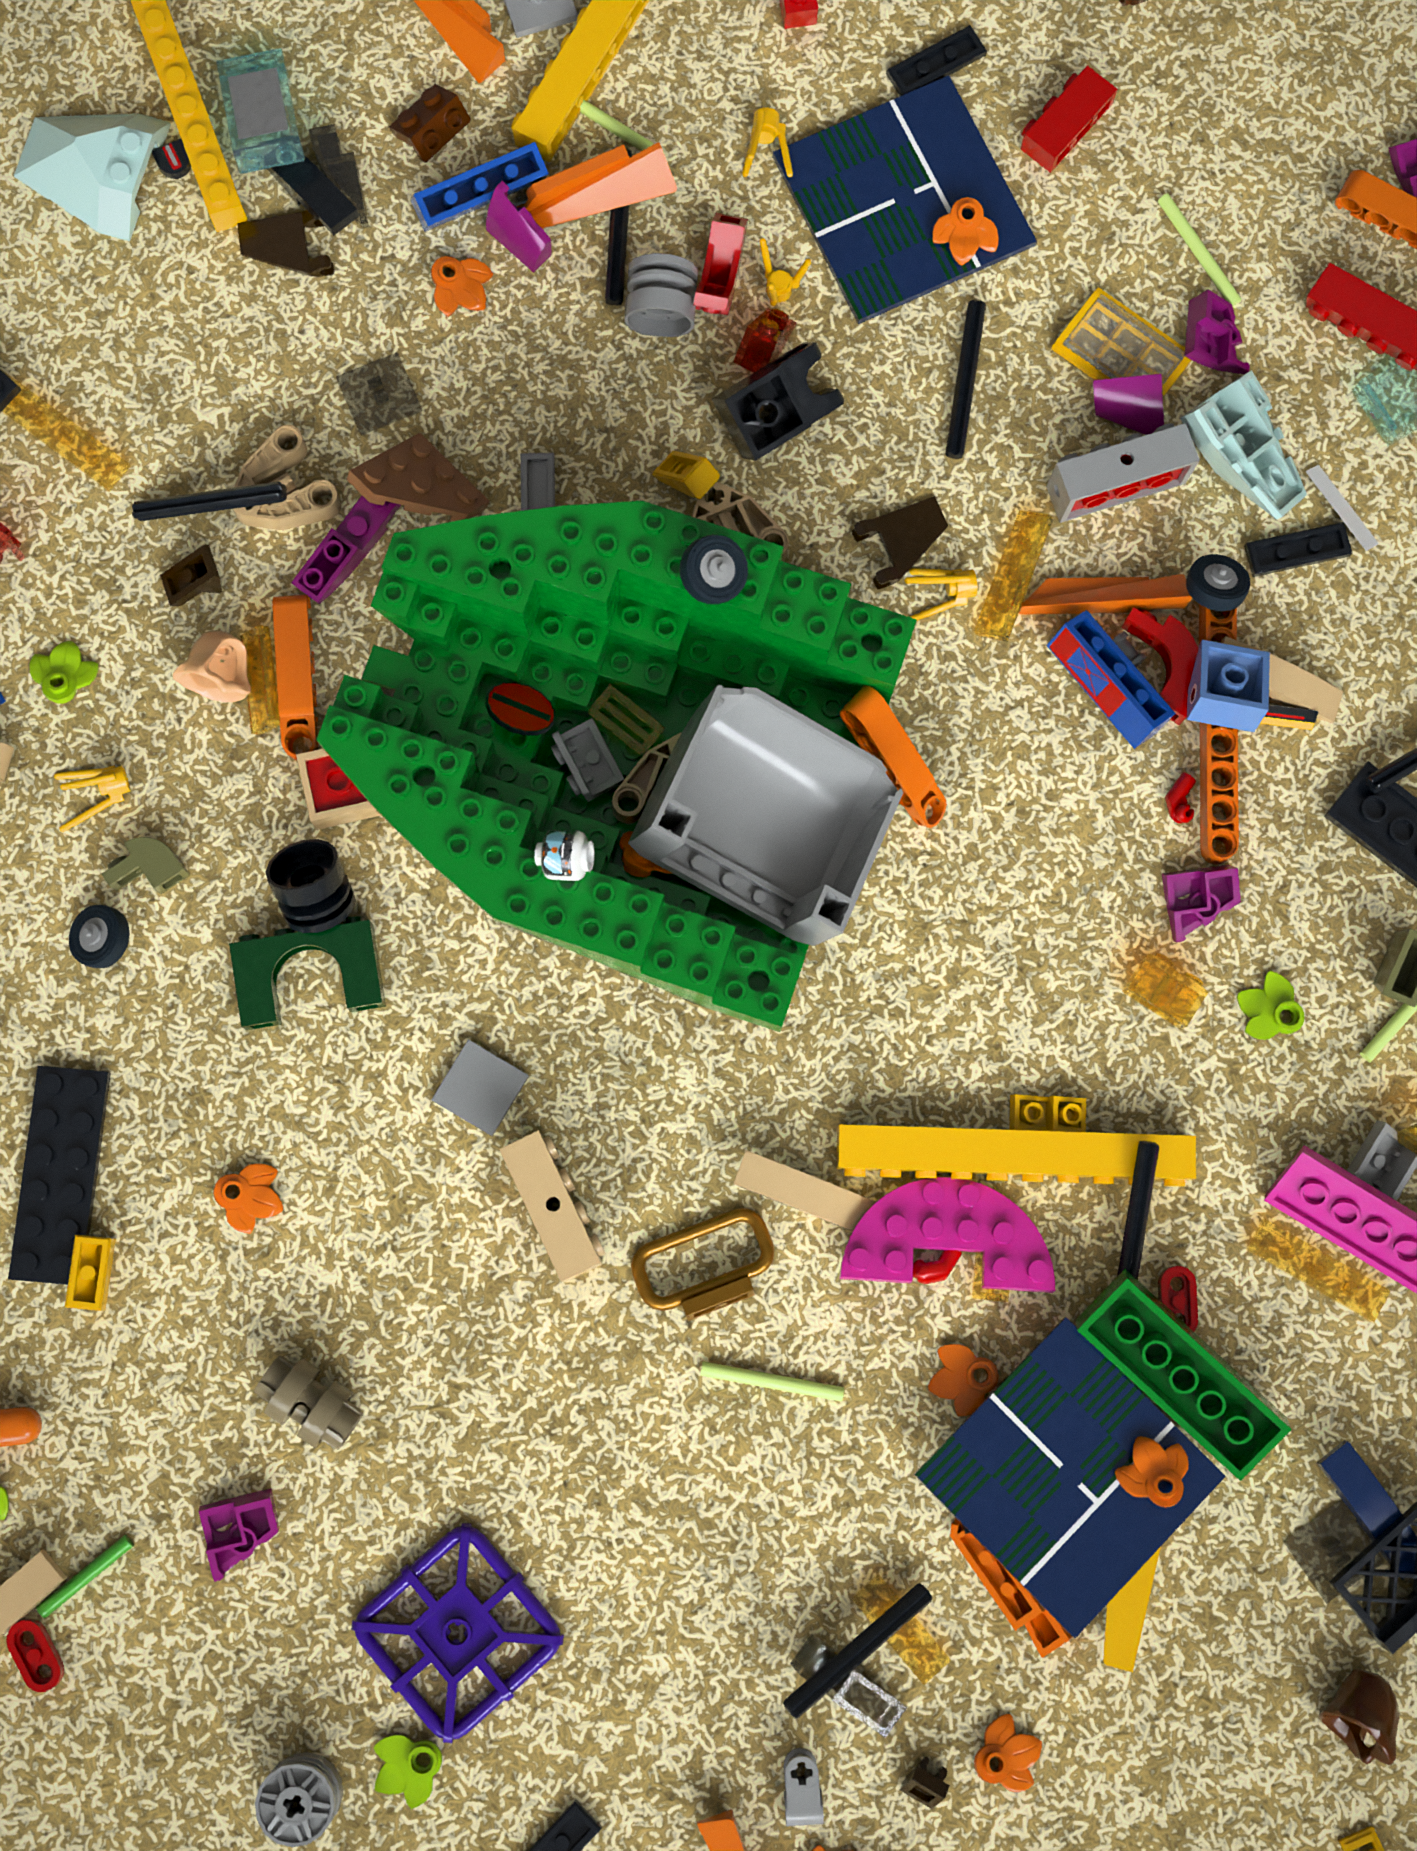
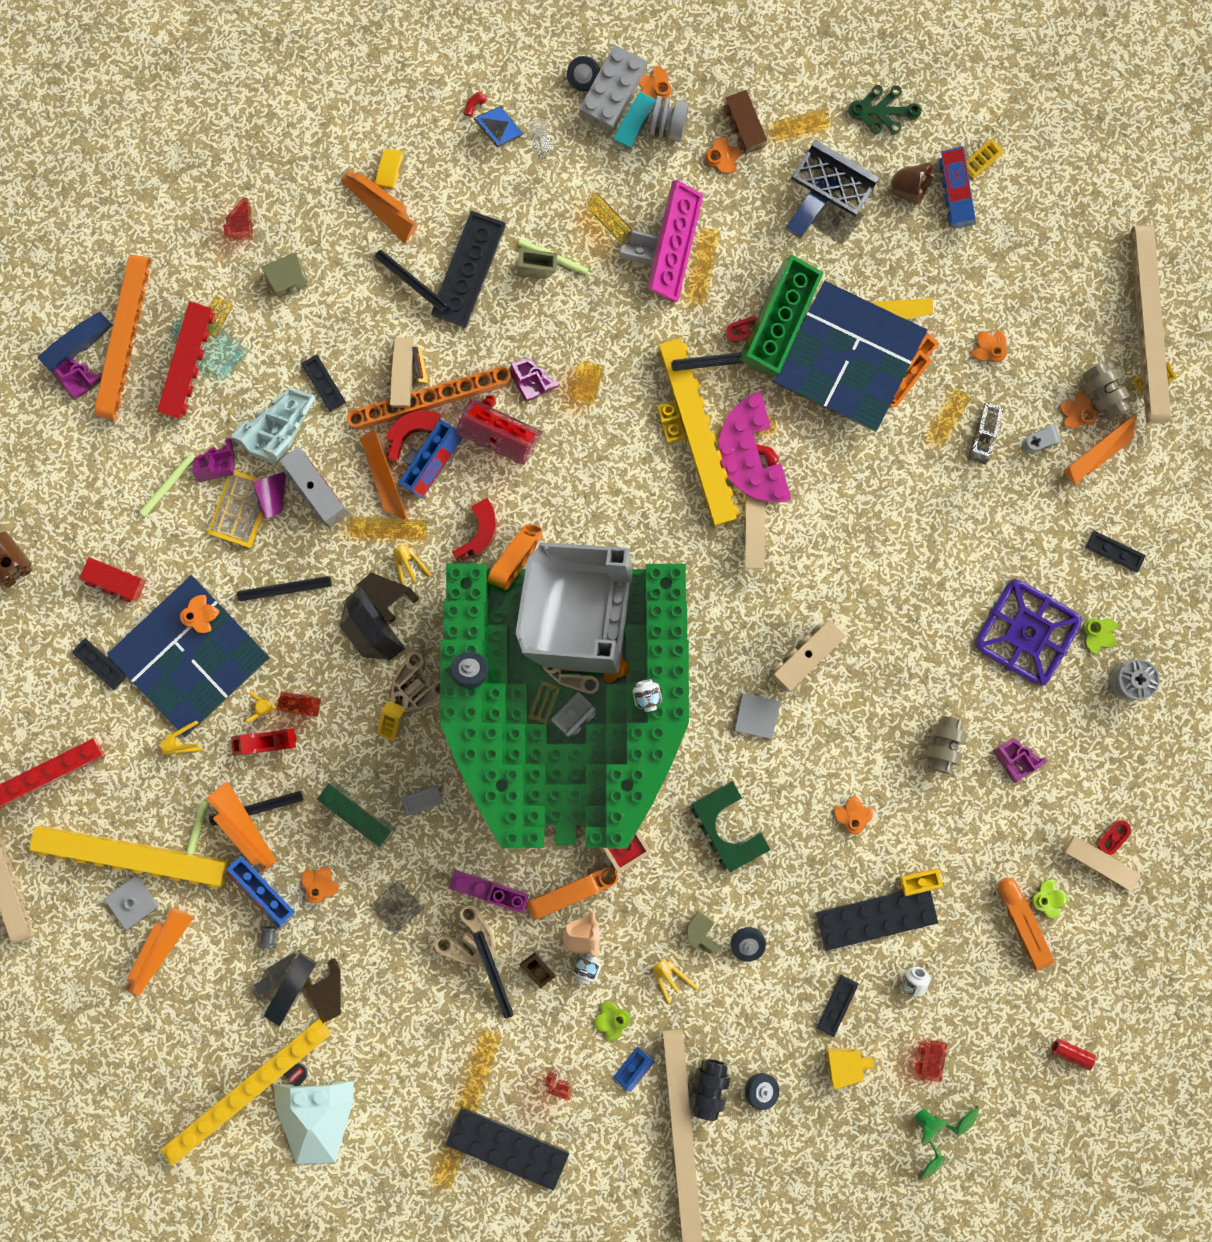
camera: 105 degrees left, 5 degrees up
bright green bar [36,1535,134,1618] -> none
panel [216,48,305,173] -> none
clear yellow tile [240,625,280,735] -> none
black wheel [266,839,356,933] -> none
medium nougat plate [346,433,490,521] -> none
reddish brown bracket [389,84,471,162] -> none
red piece [485,682,556,736] -> none
magenta slope [486,181,552,273] -> none
light grey wheel [625,253,698,337] -> none
pearl gold bar [631,1208,775,1321] -> none
yellowish green bar [700,1361,844,1401] -> none
black brick [712,342,844,461] -> none
black axle [783,1583,933,1719] -> none
dark brown tile [900,1757,950,1809] -> none
orange plate [928,1344,999,1417] -> none
orange plate [1115,1436,1189,1507] -> none
black wheel [1186,554,1250,611] -> none
medium blue slope [1187,639,1270,732] -> none
lime plate [1237,971,1304,1040] -> none
white sticker [1306,465,1379,551] -> none
none -> dark grey bush [259,926,278,948]
none -> dark green arch [317,783,397,847]
none -> black wedge [340,587,406,660]
none -> red arch [452,497,497,561]
none -> clear pink brick [455,400,543,465]
none -> head [573,954,601,984]
none -> blue brick [938,146,976,229]

